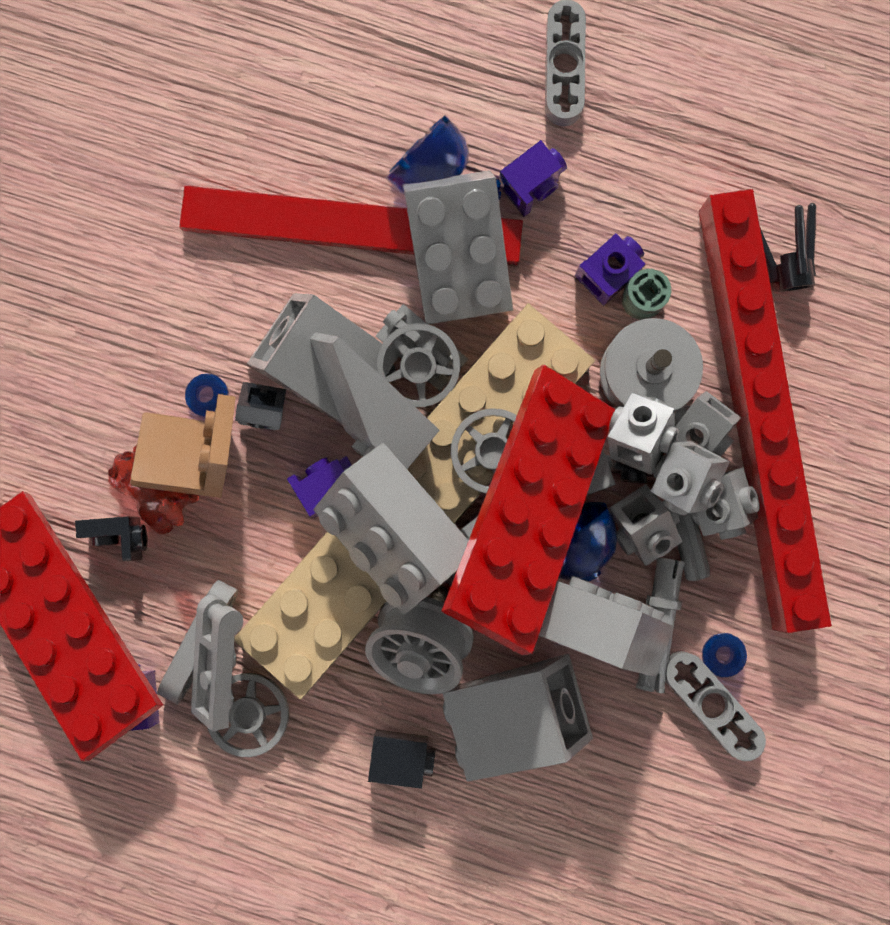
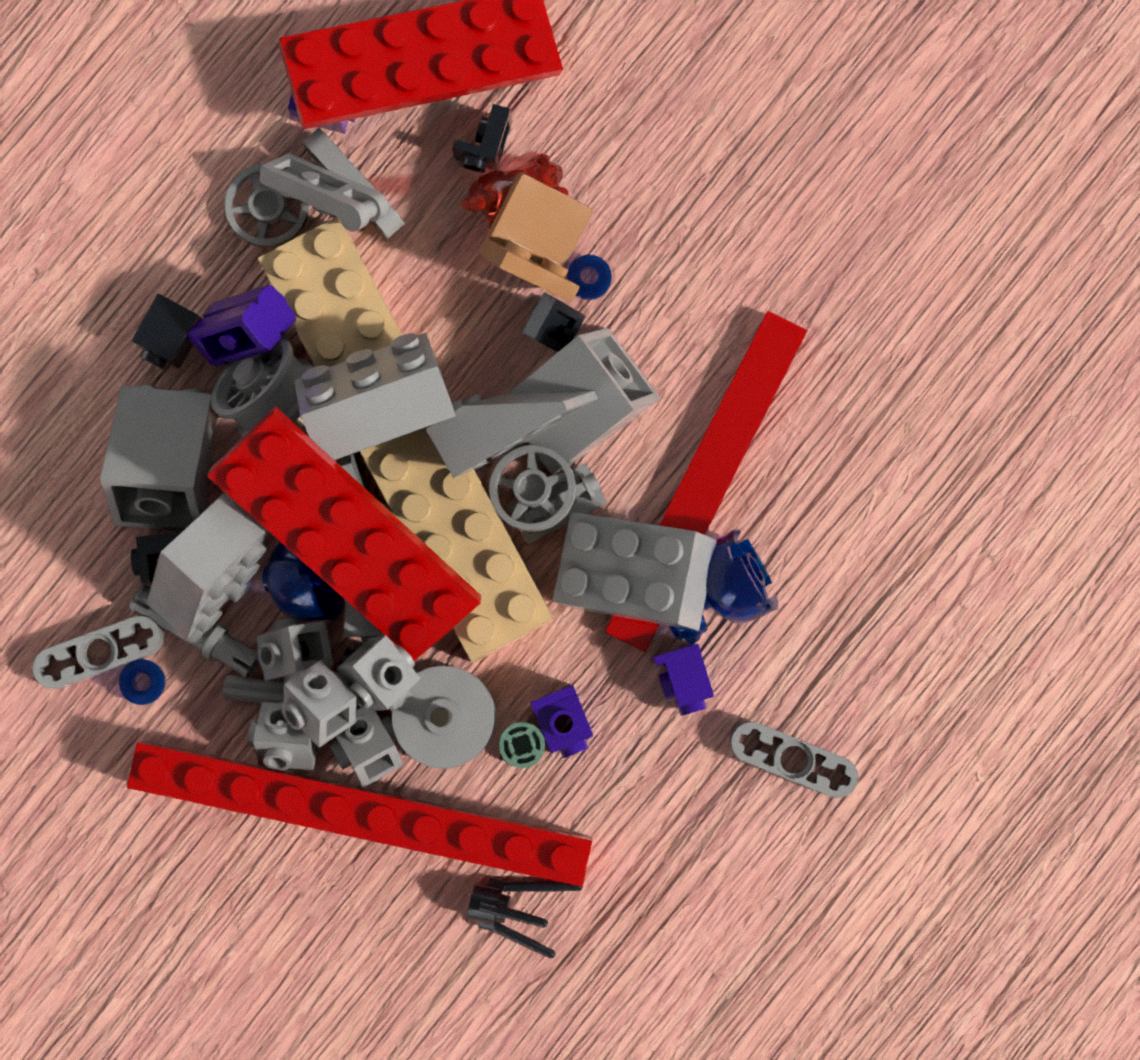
camera: 110 degrees right, 0 degrees up
dark purple brick [287,456,352,518] -> none
light grey wheel [451,409,517,494] -> none
none -> black bracket [131,532,181,585]
none -> dark purple brick [188,285,296,367]

